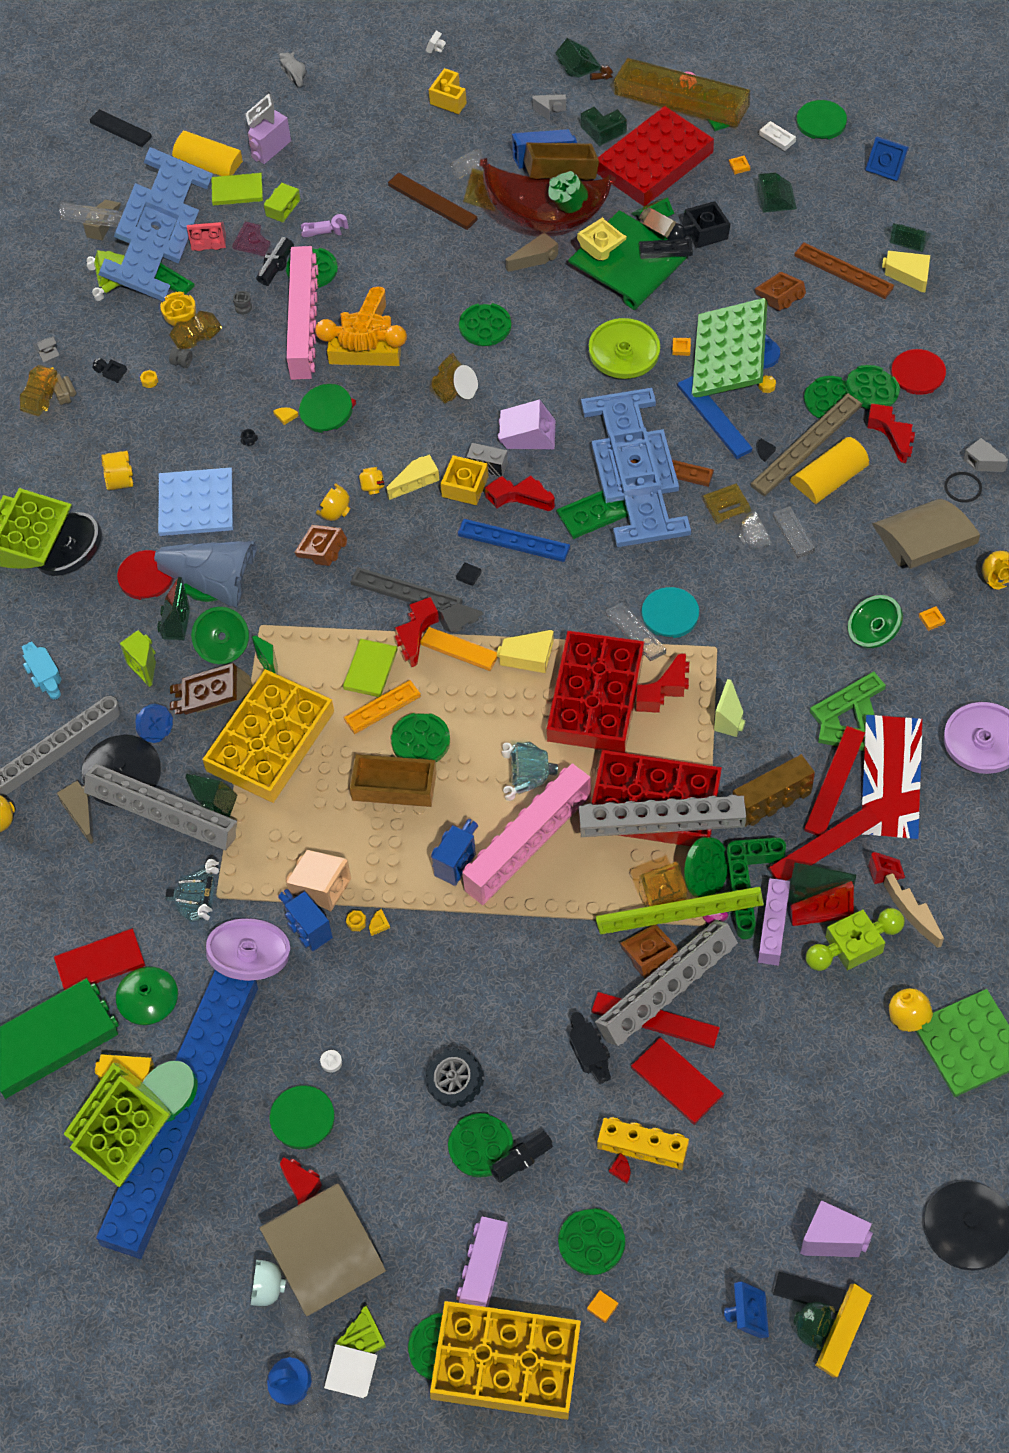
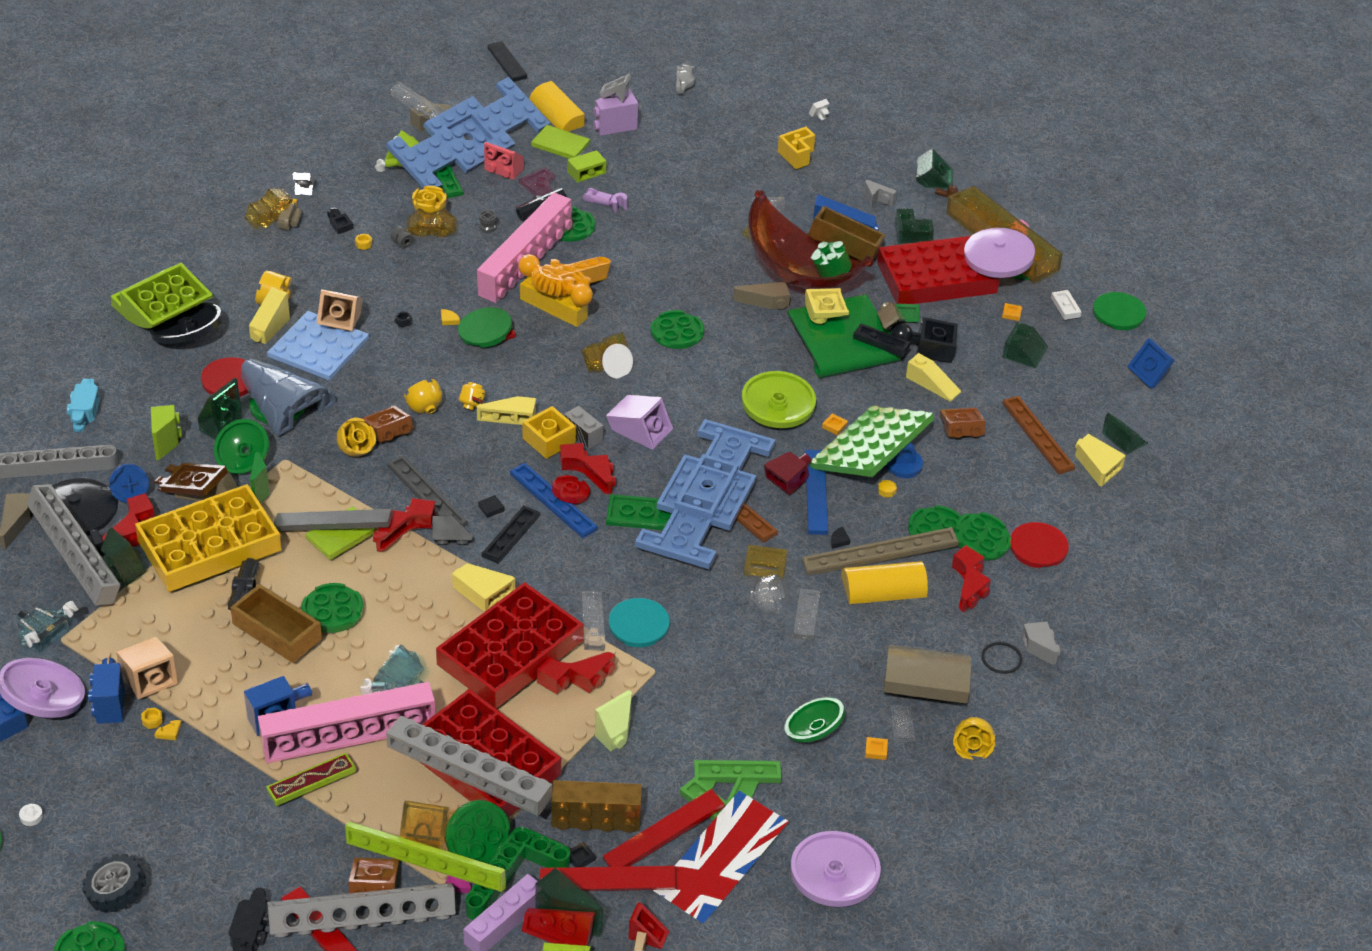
camera: 25 degrees right, 15 degrees down
light orange tile [344,680,421,735] -> none
reddish brown tile [388,172,478,230] -> none
light orange tile [421,627,498,671] -> none
none -> black tile [90,529,105,556]
none -> red arch [102,493,155,555]
none -> black piece [228,558,260,610]
none -> light yellow slope [249,287,290,344]
none -> tile [266,753,356,806]
none -> tile [274,509,393,531]
none -> light nougat slope [317,290,363,331]
none -> yellow cylinder [337,418,376,457]
none -> black tile [481,505,540,564]
none -> red tile [551,475,590,504]
none -> black tile [570,842,596,867]
none -> dark red torso [764,452,812,495]
none -> light yellow slope [906,353,961,402]
none -> lavender dish [964,228,1035,278]

